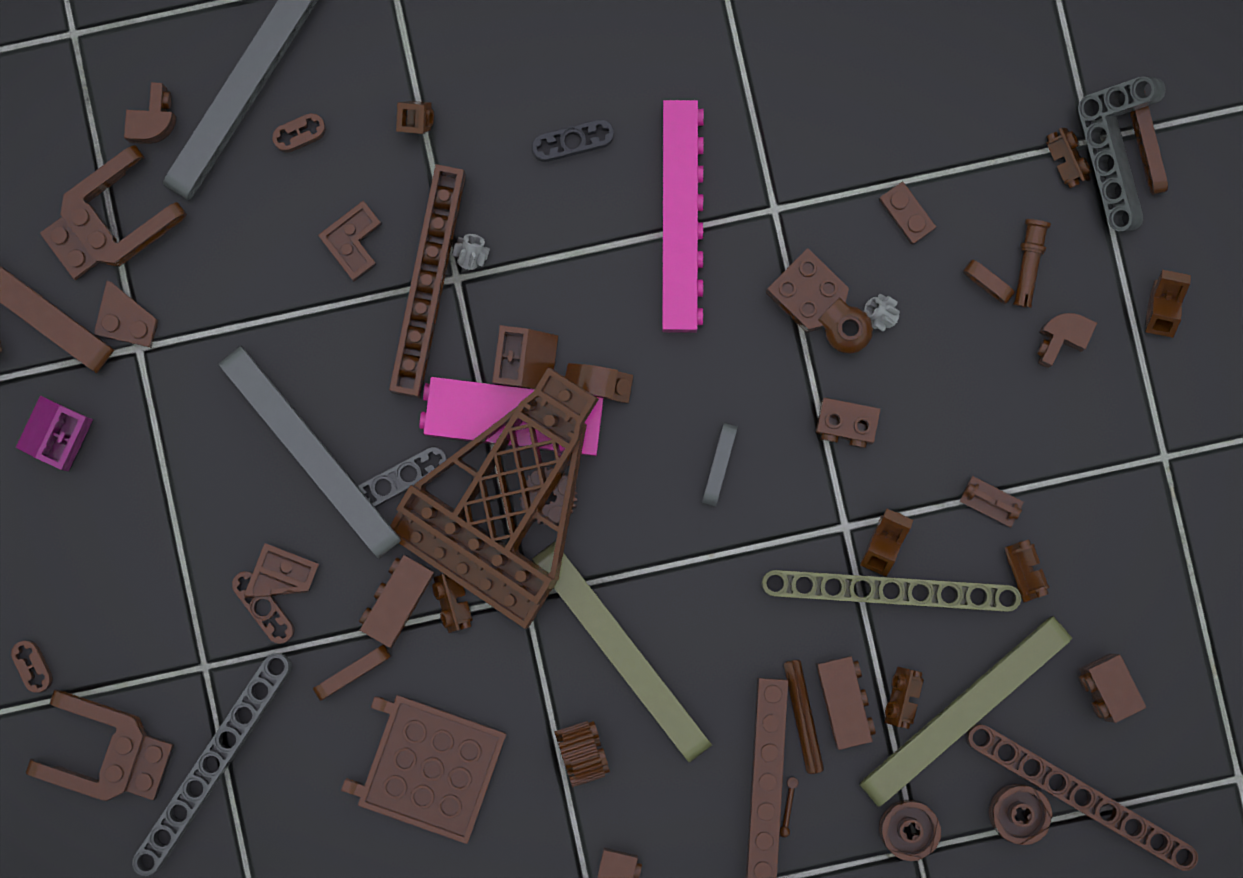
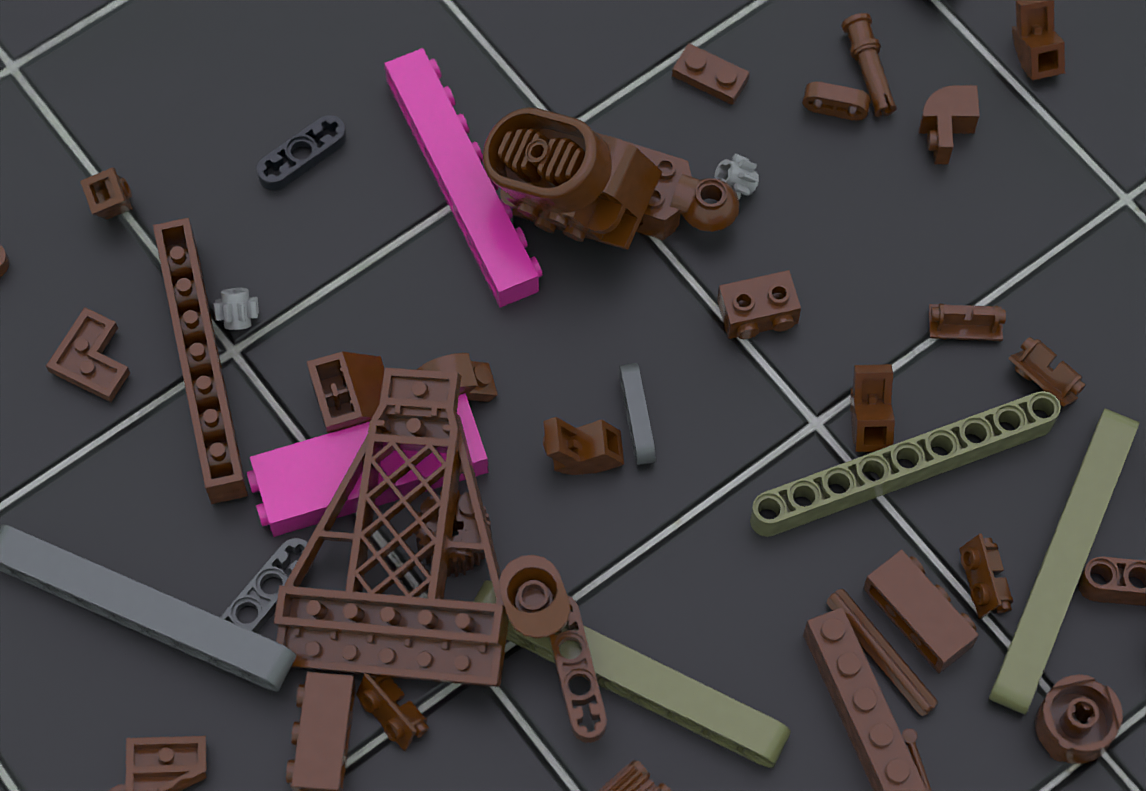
camera: 30 degrees left, 20 degrees down
none -> reddish brown brick [483,107,662,250]
none -> reddish brown piece [499,555,571,638]
none -> reddish brown brick [543,417,624,475]
none -> reddish brown beam [549,595,607,743]

